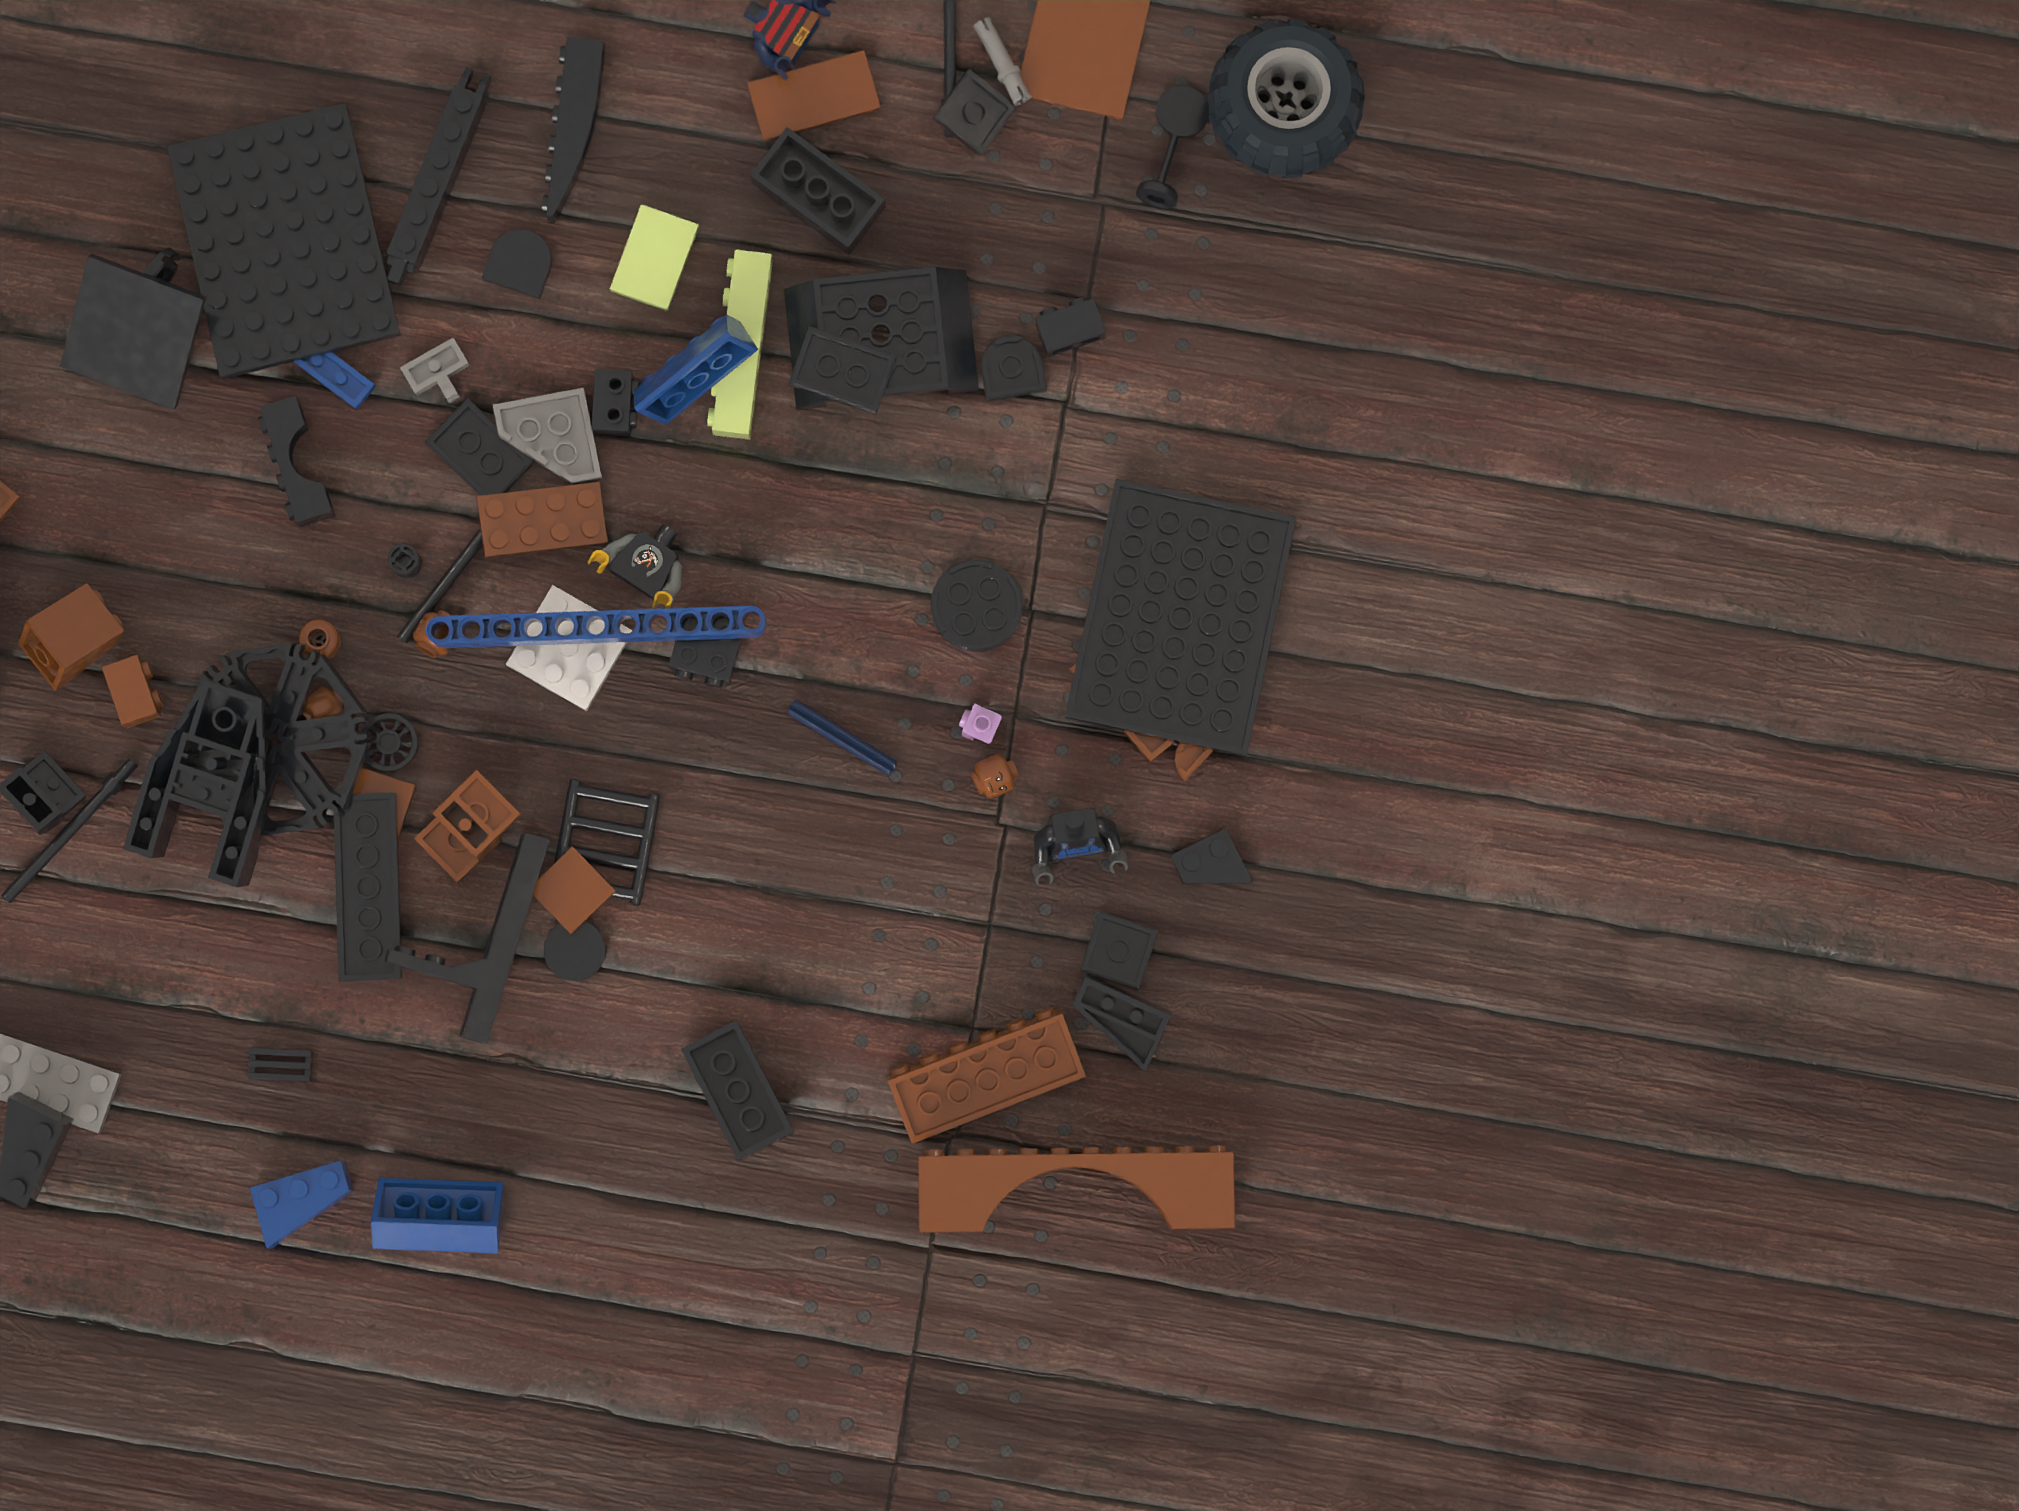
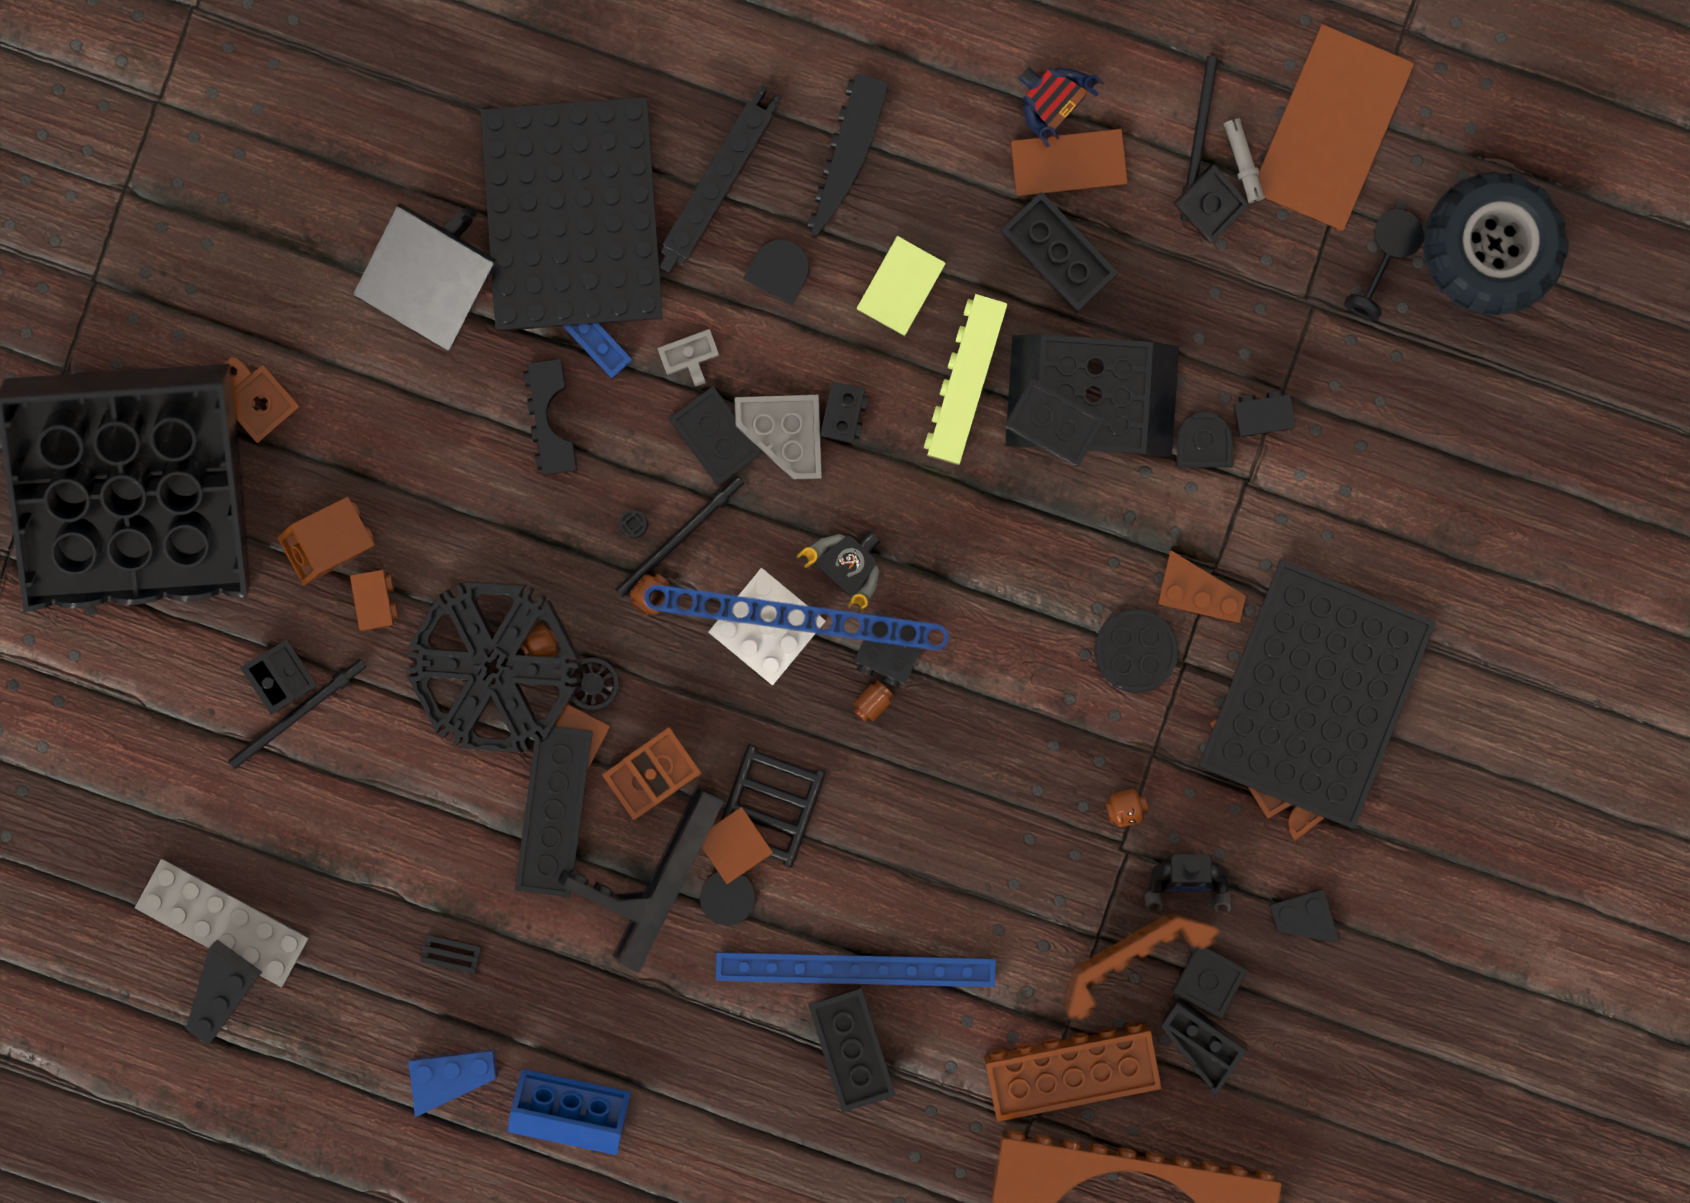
camera: 10 degrees right, 5 degrees up
black wedge [123,680,266,887] -> none
dark orange head [299,619,341,661] -> none
dark orange plate [476,482,608,559] -> none
blue slope [634,315,758,425] -> none
dark blue axle [787,700,897,776] -> none
lavender bracket [959,704,1002,744] -> none
none -> blue plate [716,952,996,987]
none -> dark orange brick [853,681,894,722]
none -> dark orange slope [1063,912,1219,1020]
none -> dark orange wing [1157,550,1246,623]

